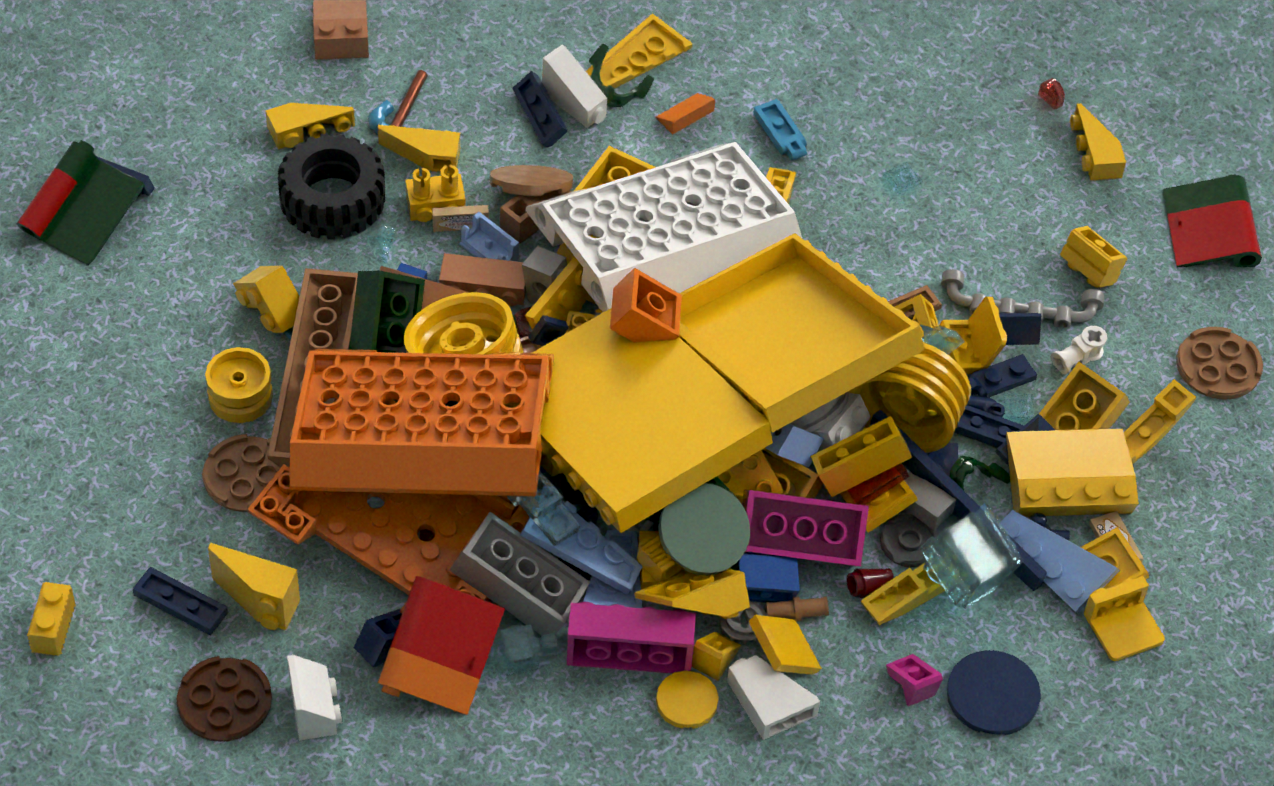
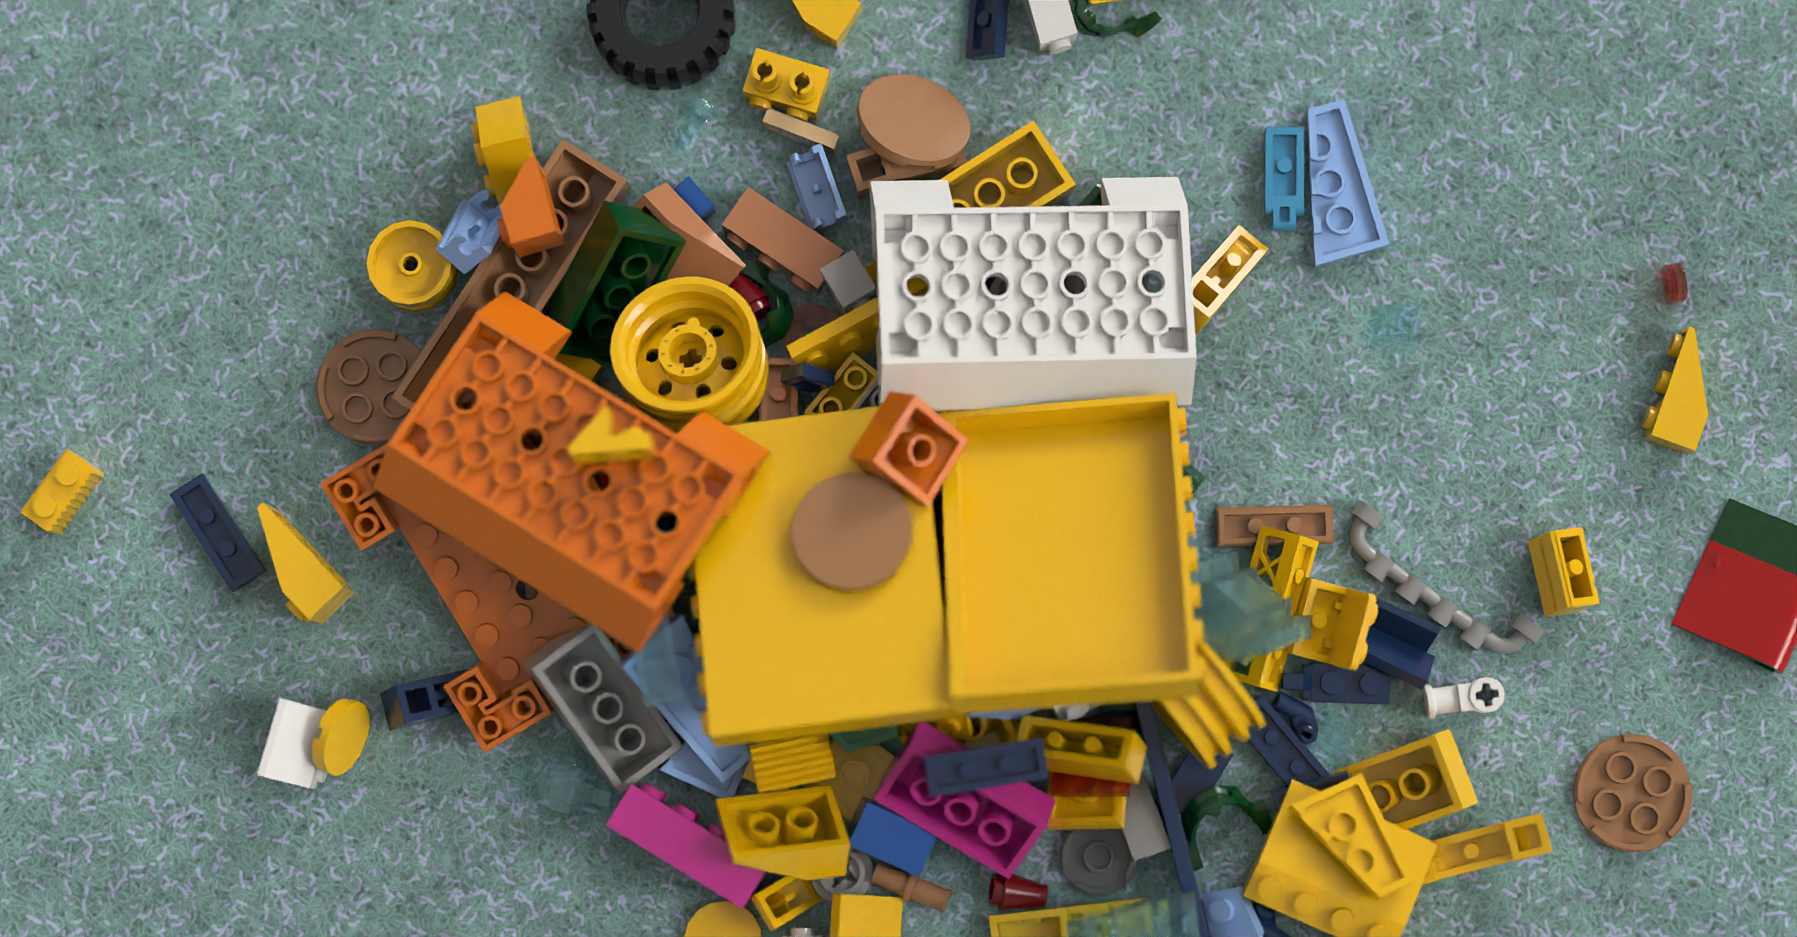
camera: 35 degrees right, 30 degrees up
reddish brown tile [176,656,272,742] -> none
red door [377,576,505,715] -> none
orange slope [656,93,715,135] -> none
sand green tile [658,483,750,575] -> none
none -> yellow tile [312,698,370,776]
none -> light blue hinge [435,190,503,274]
none -> orange slope [497,156,565,257]
none -> yellow slope [569,405,655,464]
none -> medium nougat tile [792,473,913,592]
none -> dark blue plate [922,738,1049,797]
none -> yellow wing [1289,774,1415,900]
none -> light blue wing [1306,99,1390,268]
none -> dark blue tile [1363,626,1435,690]

